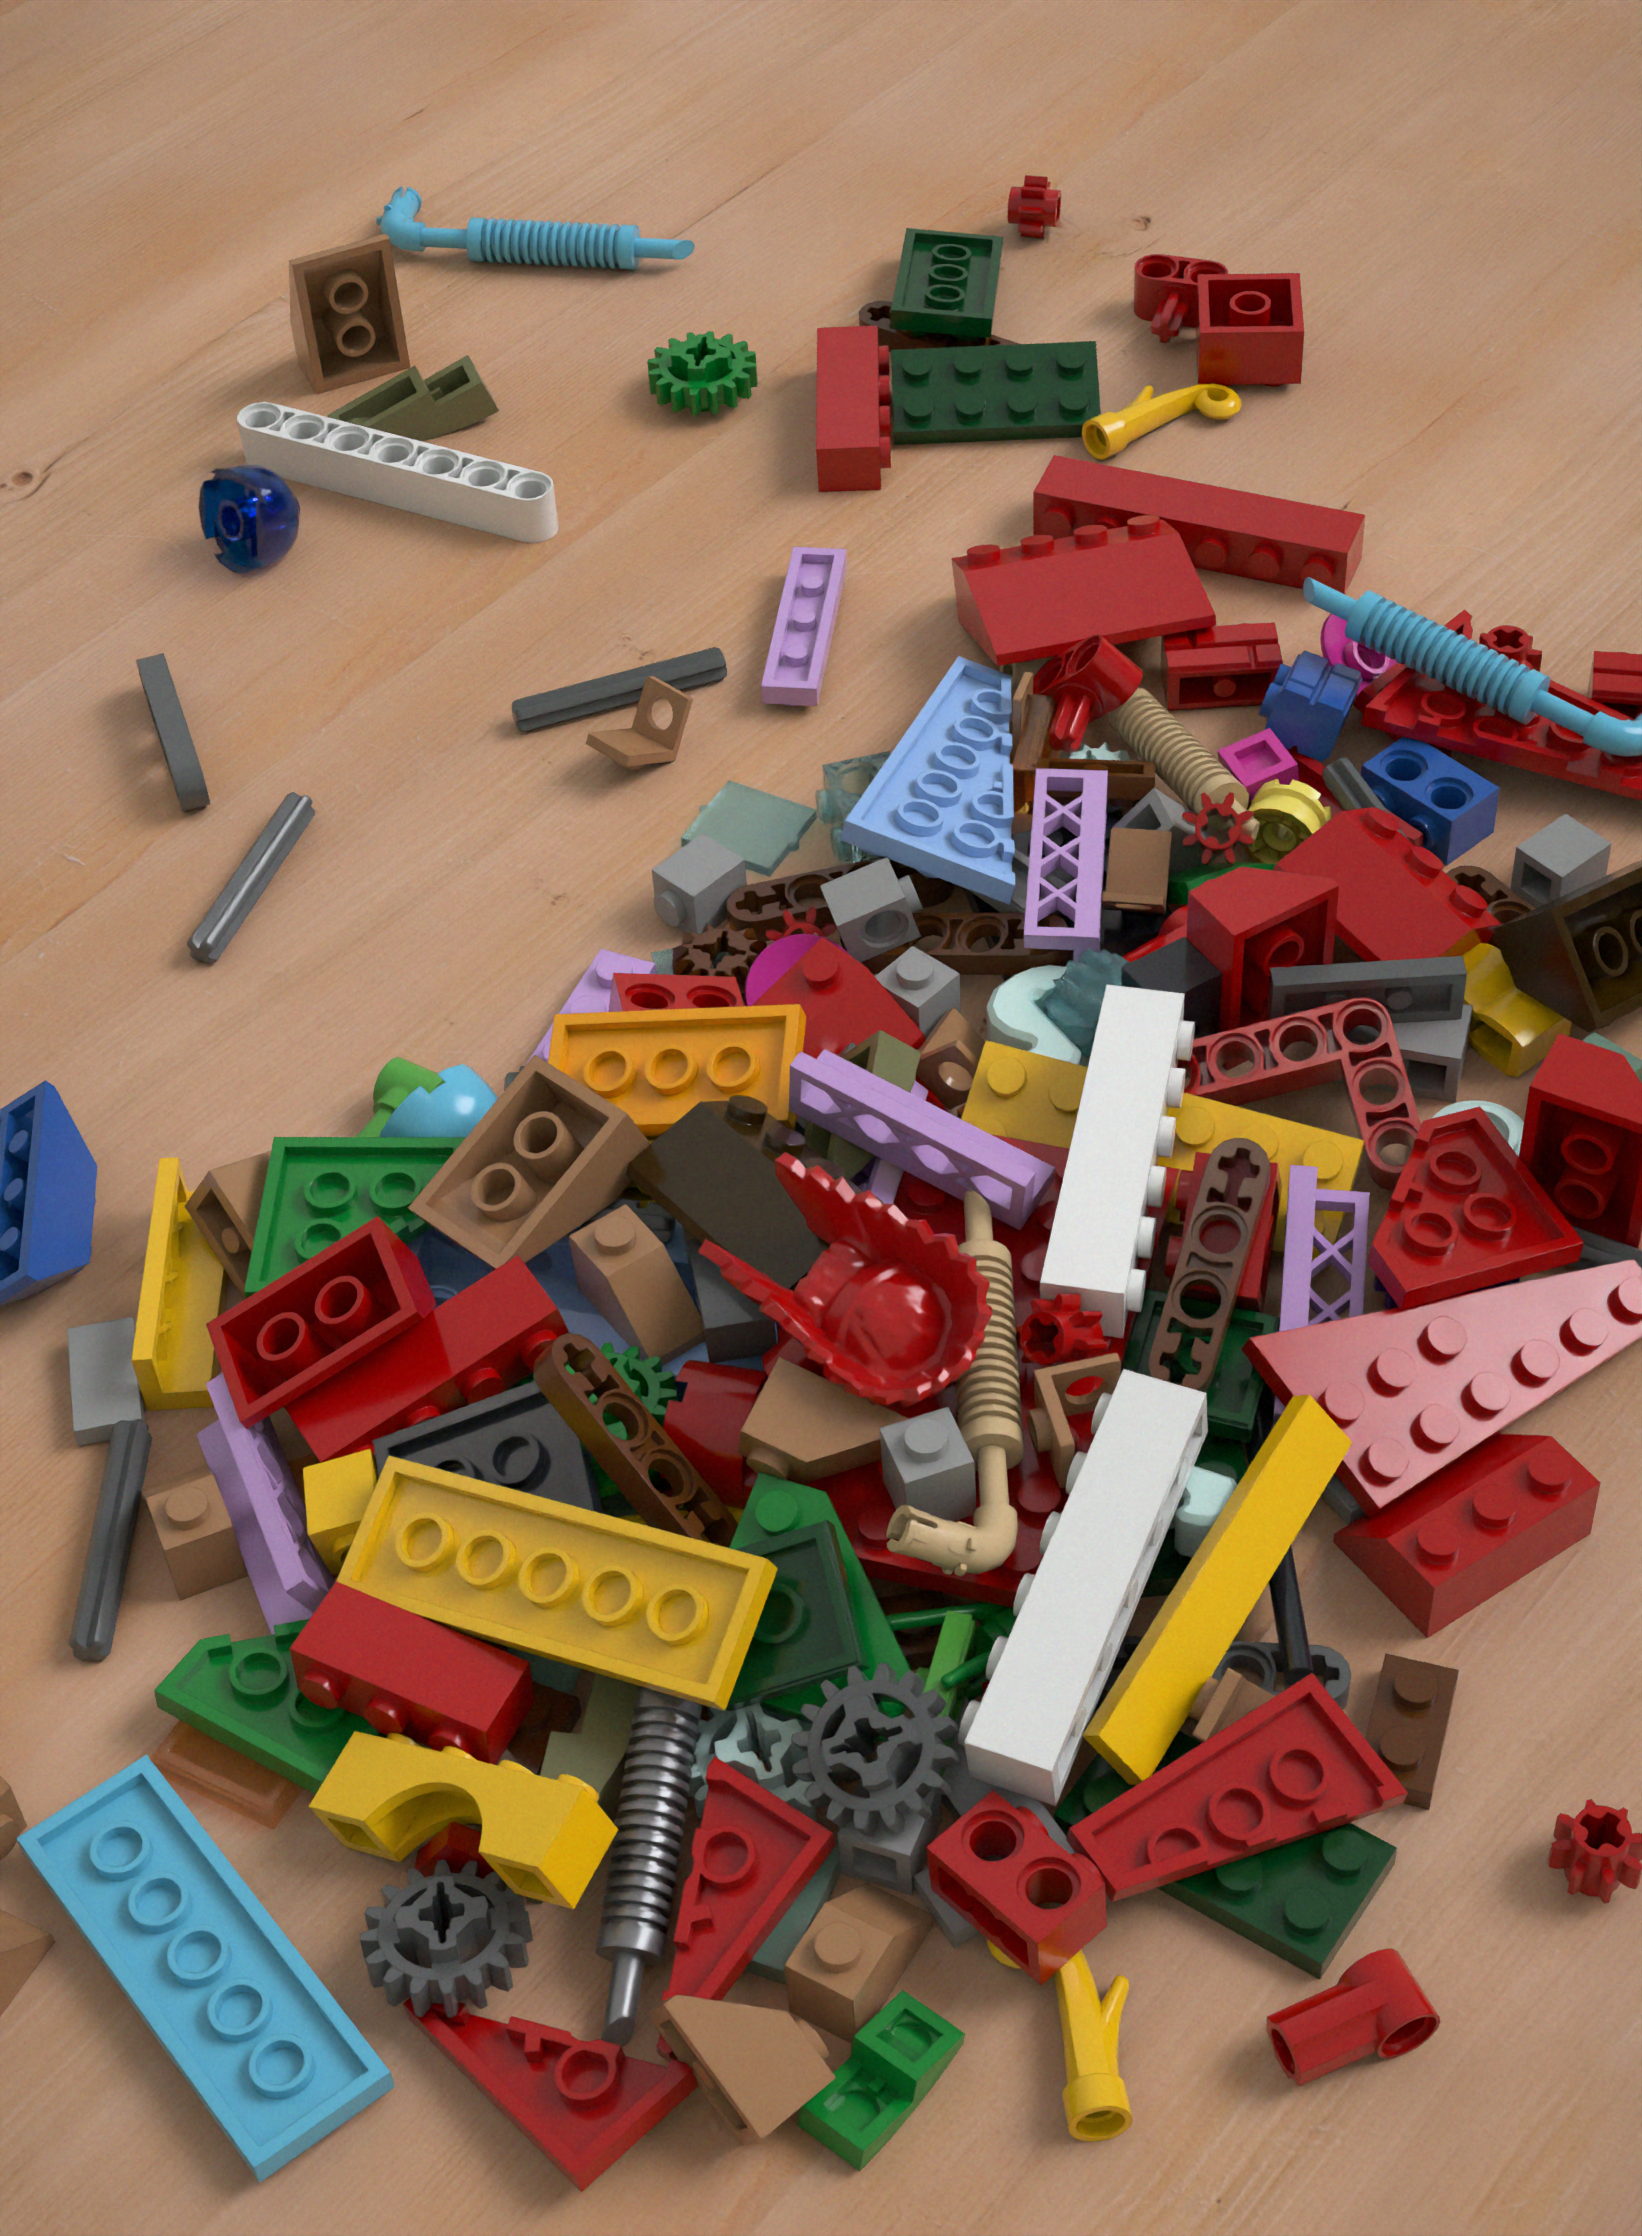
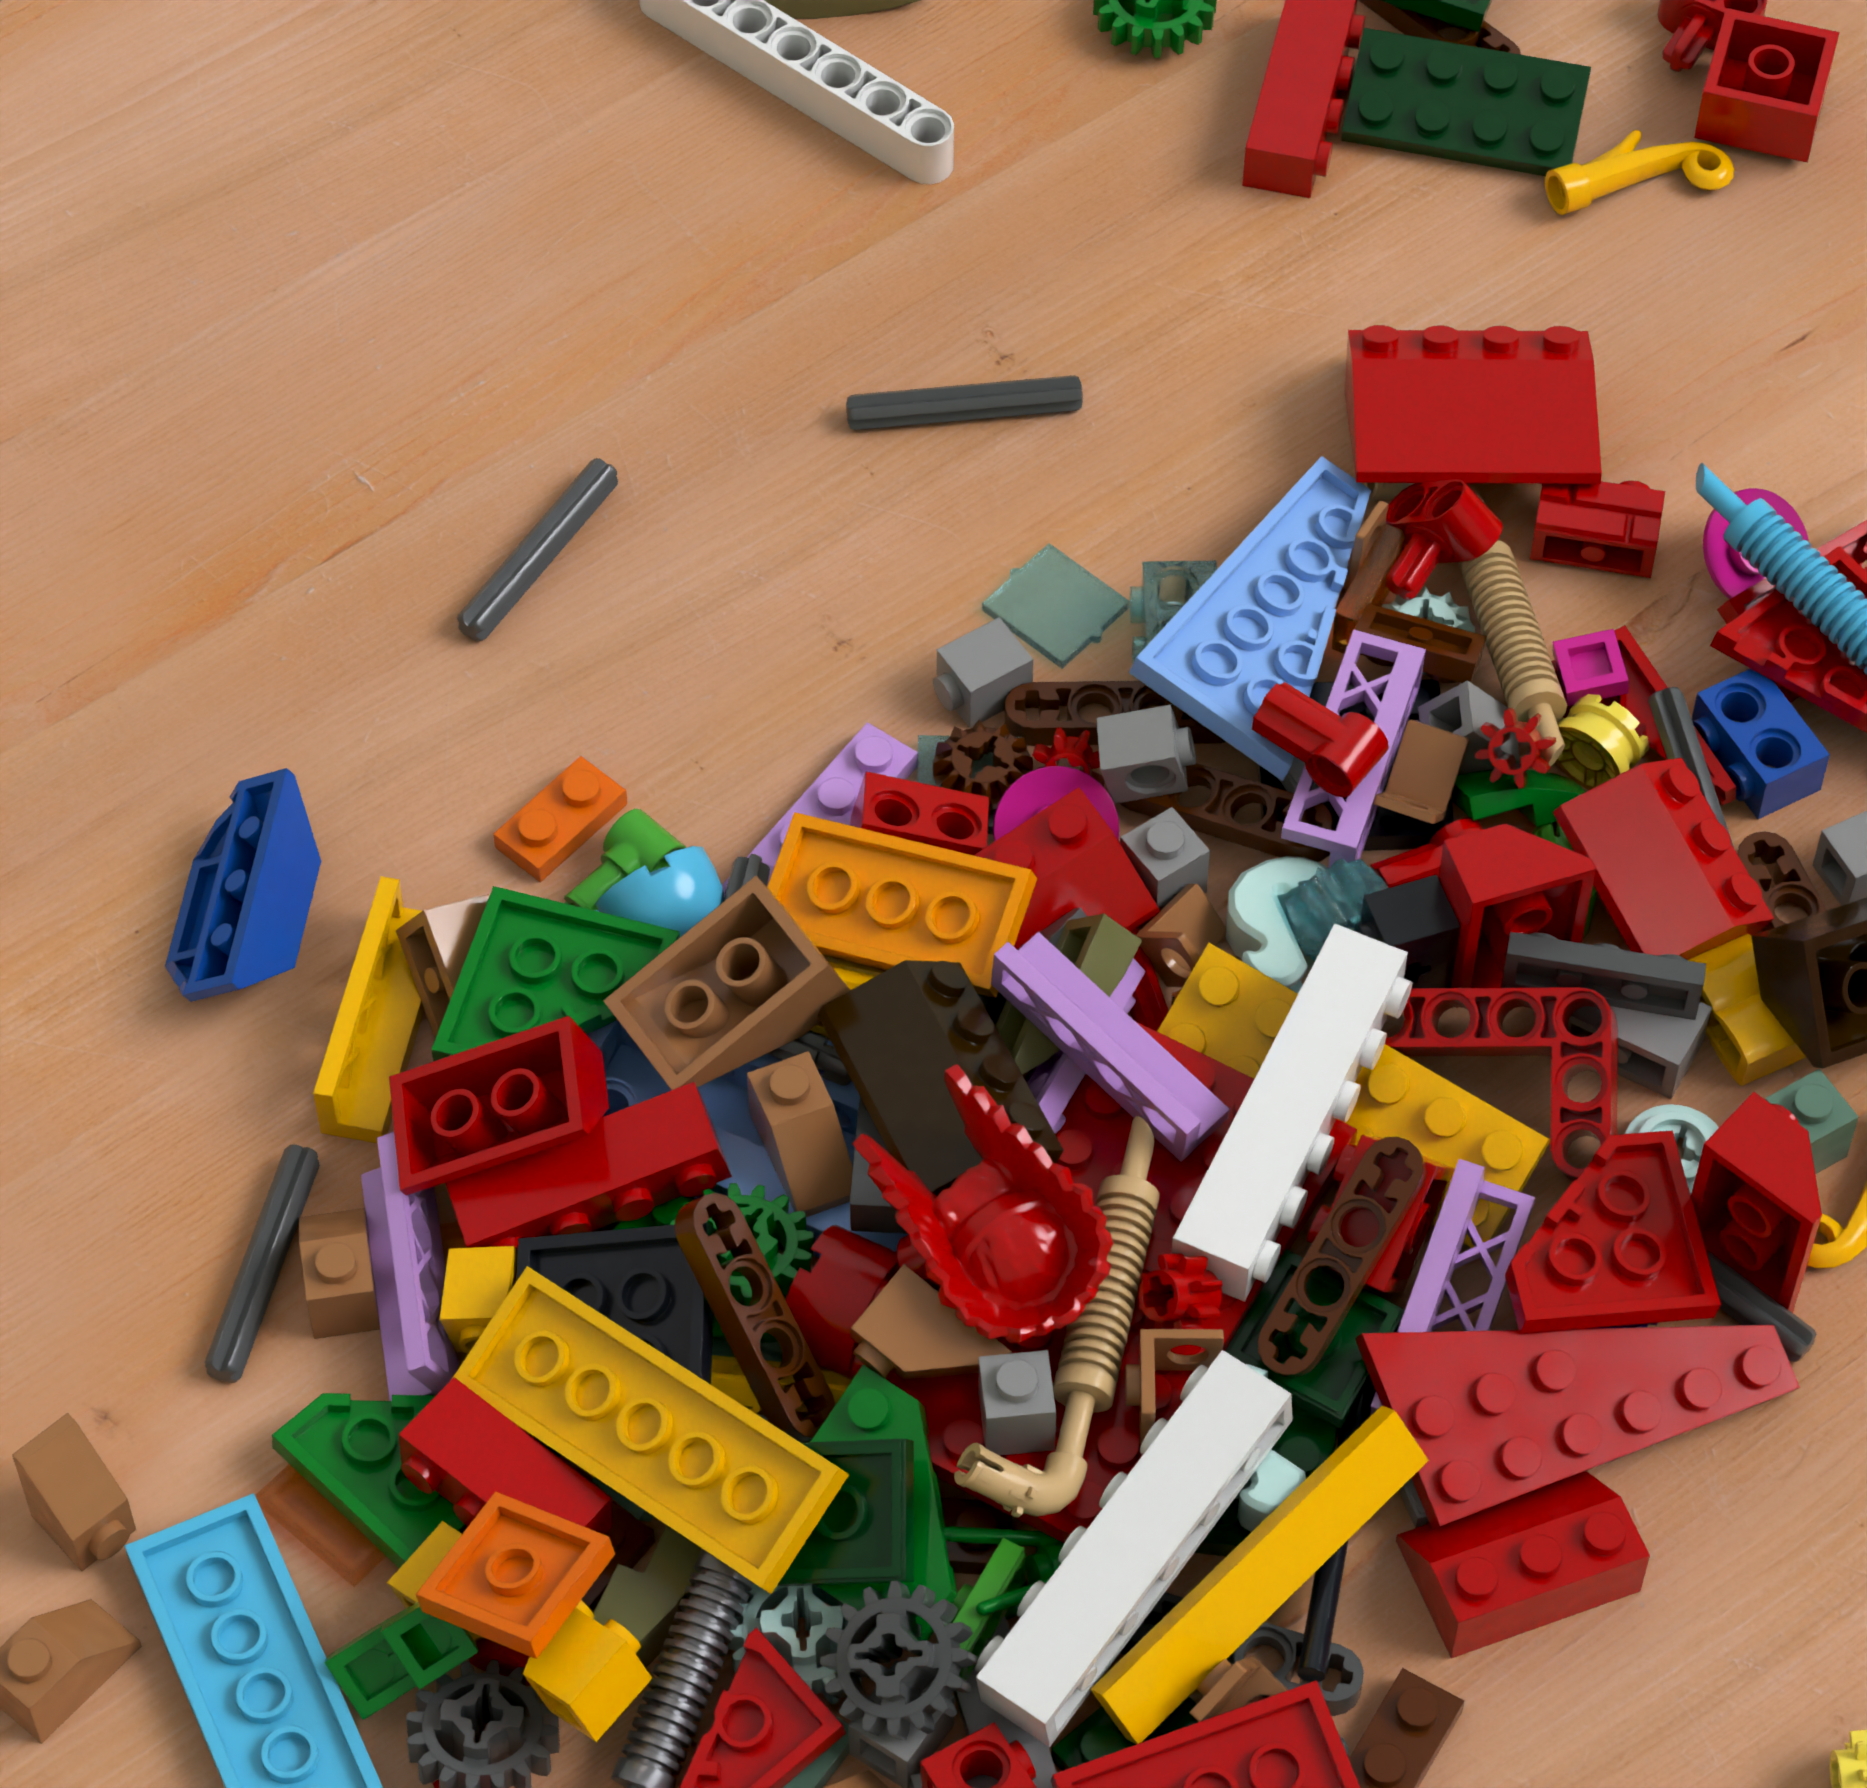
camera: 10 degrees right, 10 degrees up
light grey tile [67,1317,145,1446] -> none
dark grey beam [136,653,210,812] -> none
clear blue cylinder [198,464,300,573] -> none
medium nougat bracket [586,676,693,769] -> none
lavender plate [761,547,847,706] -> none
red brick [1033,455,1365,594] -> none
blue brick [1258,650,1363,762] -> none
none -> green slope [324,1602,480,1720]
none -> orange plate [415,1491,615,1659]
none -> orange plate [493,756,627,883]
none -> red piece [1252,682,1389,798]

